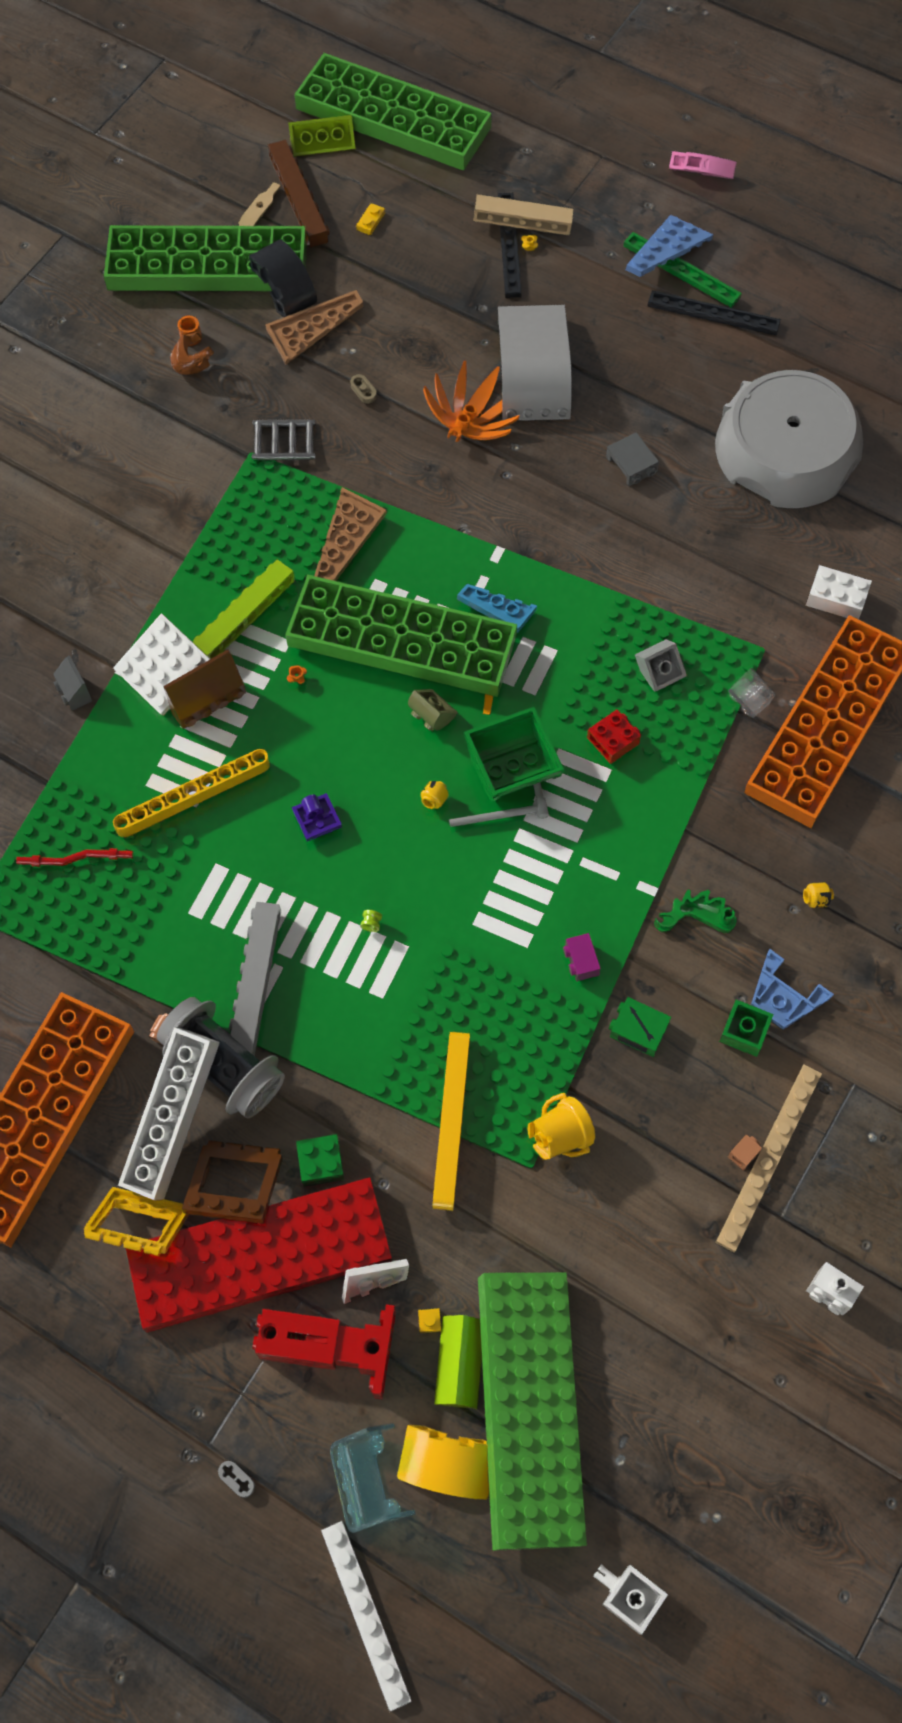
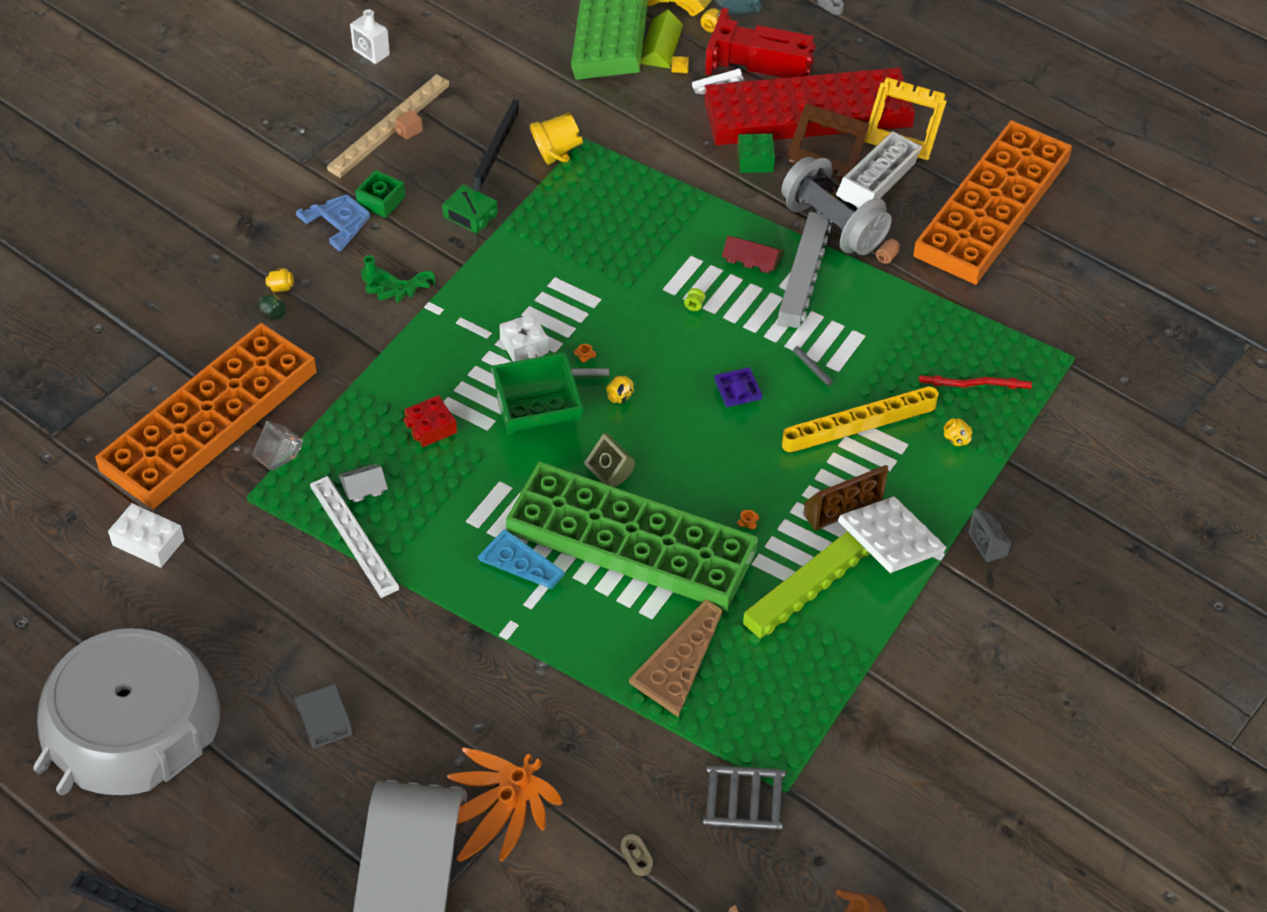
camera: 175 degrees left, 15 degrees down
yellow beam [432,1032,470,1211] -> none
magenta brick [563,933,600,982] -> none
none -> clear green head [259,294,286,321]
none -> white tile [310,476,399,598]
none -> black tile [473,99,519,192]
none -> white brick [499,313,549,362]
none -> orange plate [574,344,596,362]
none -> yellow head [701,8,720,33]
none -> dark red slope [722,236,785,273]
none -> dark grey bar [793,346,833,387]
none -> yellow head [944,418,972,447]

